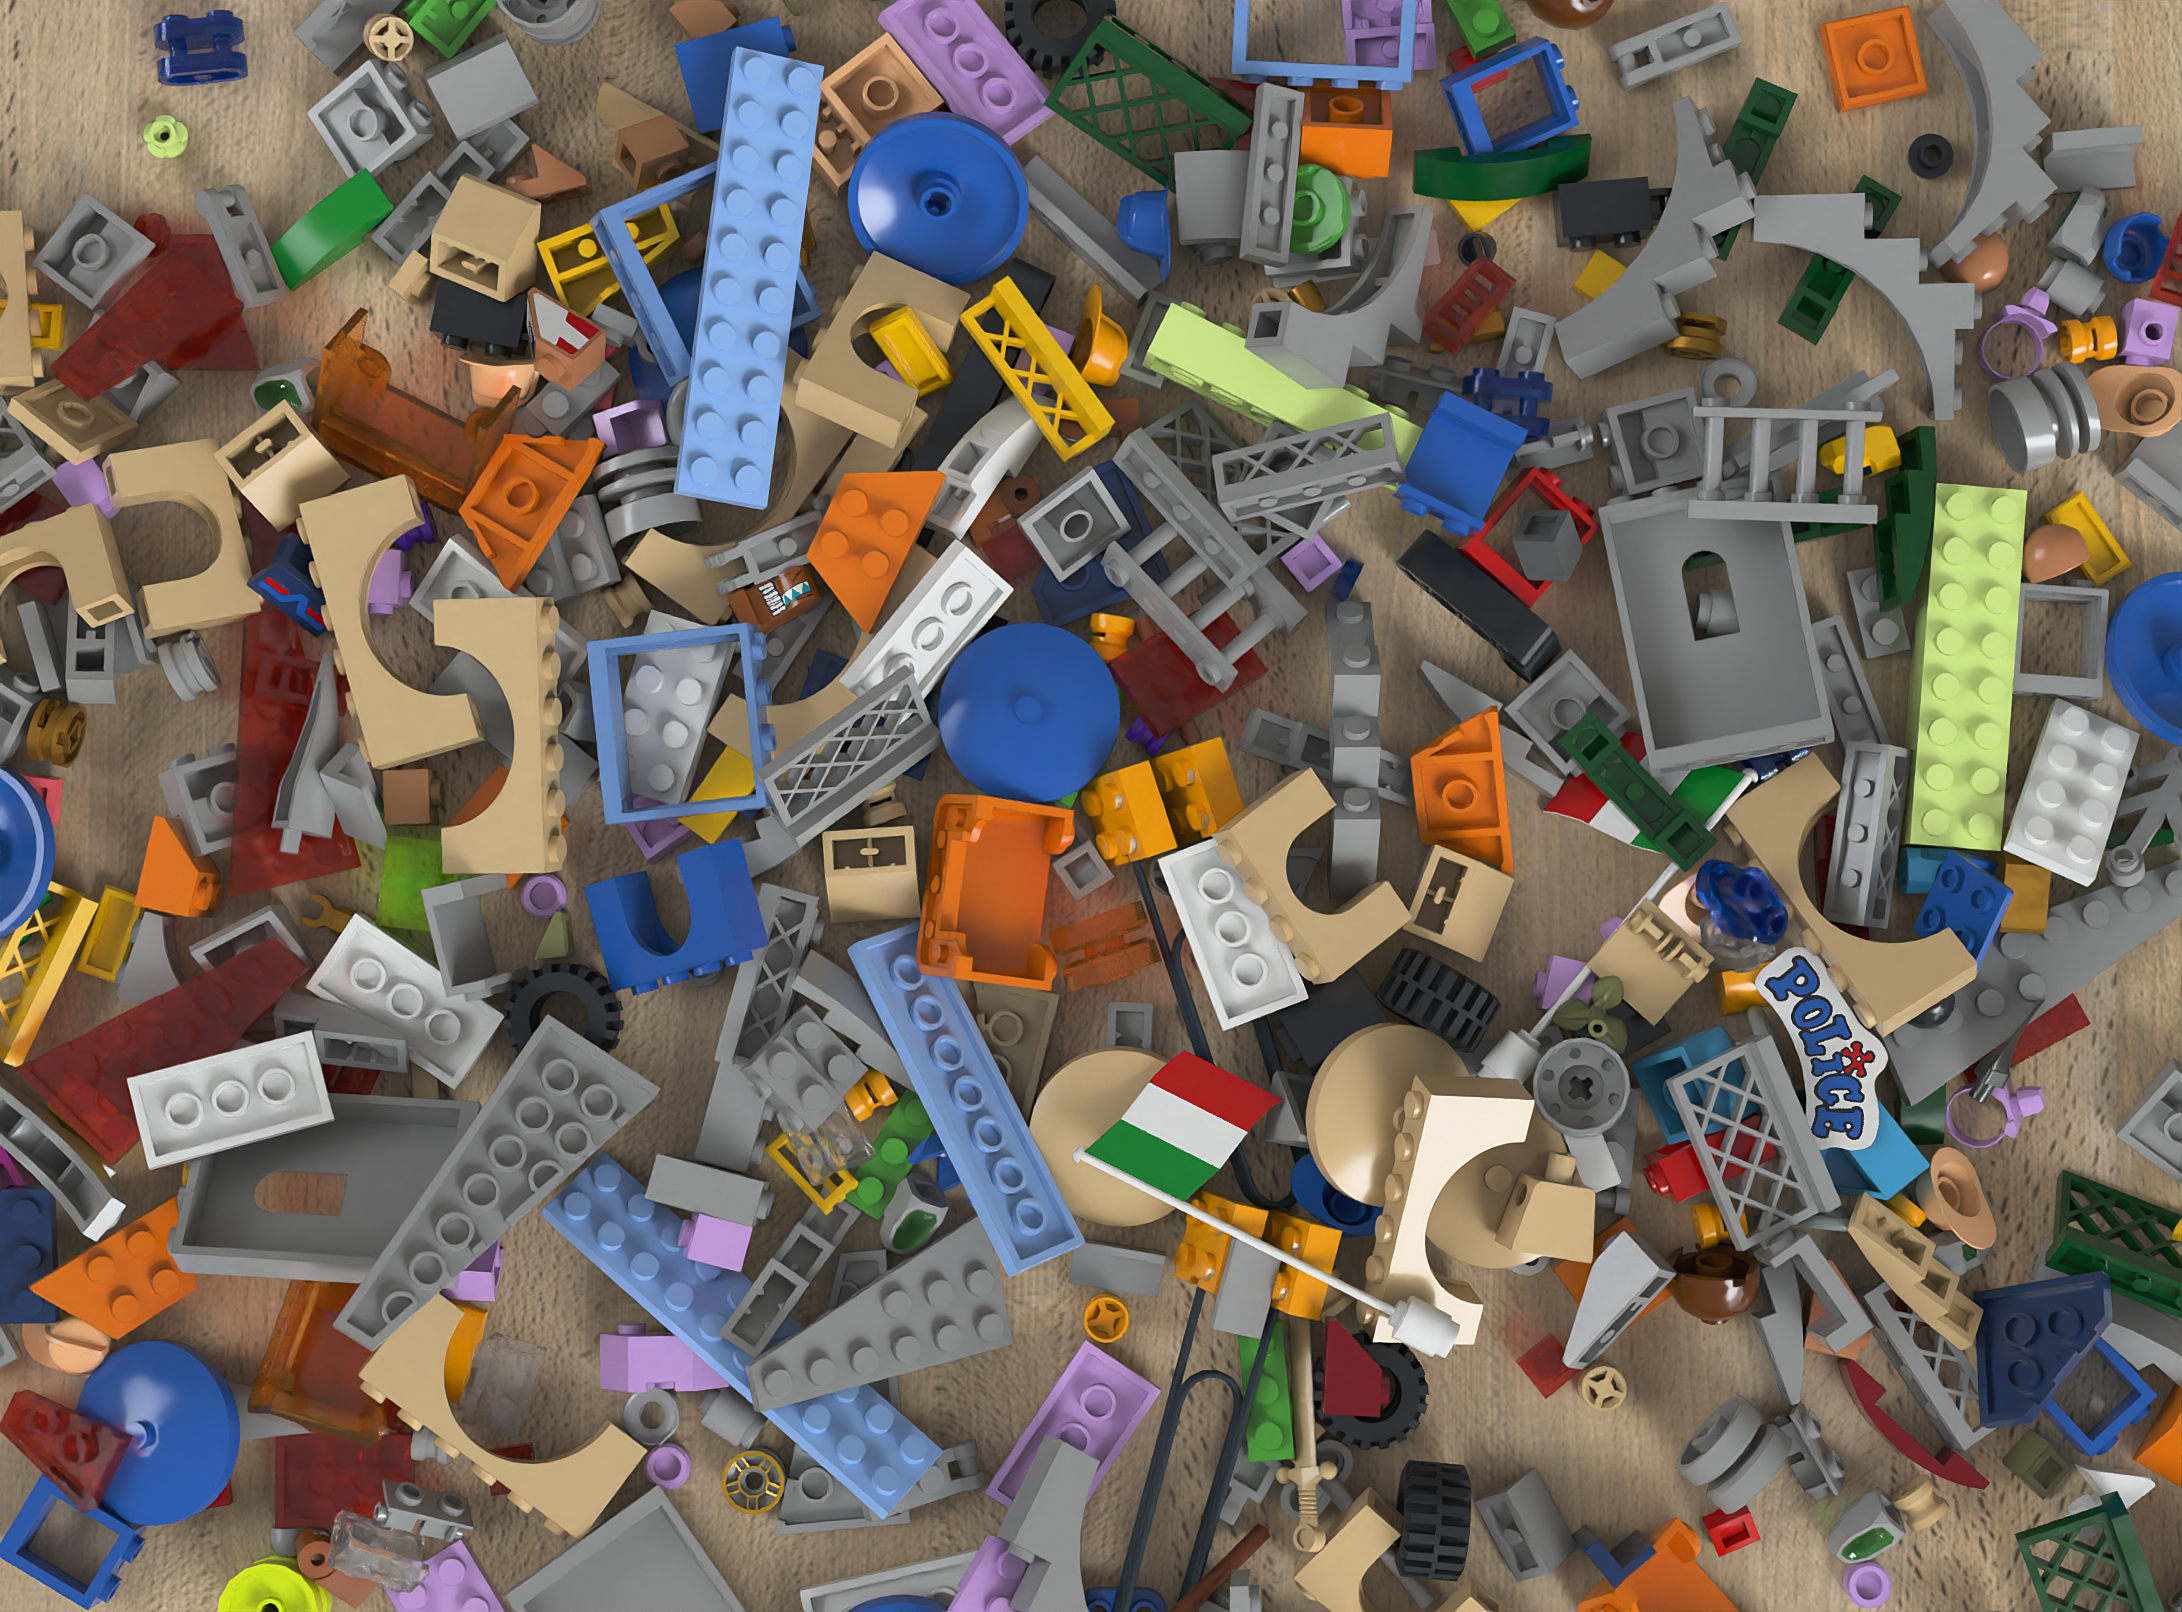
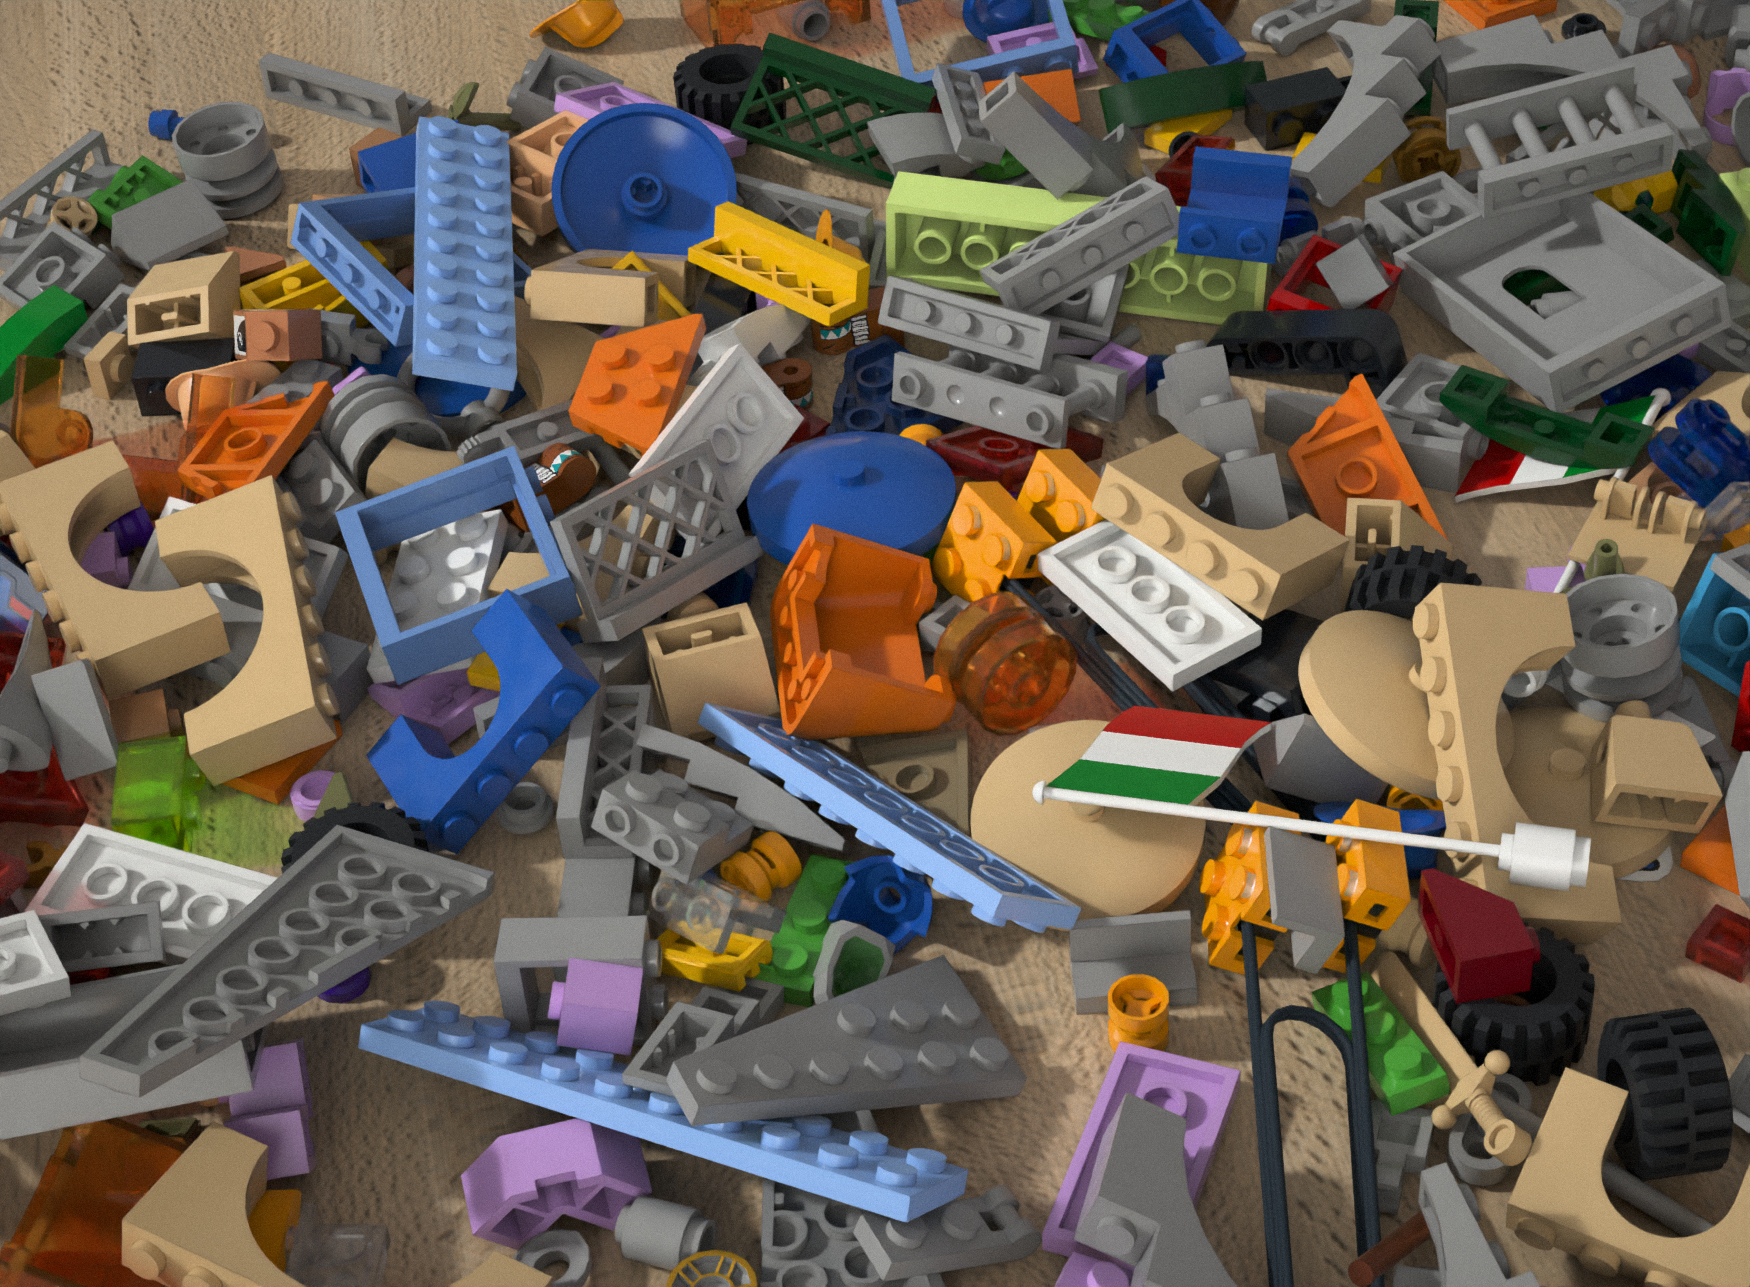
camera: 10 degrees left, 45 degrees down
light grey panel [421,873,529,1002] -> none
light grey rock [557,681,597,742] -> none
light grey slope [1017,465,1132,582] -> none
blue piece [1117,181,1171,283] -> none

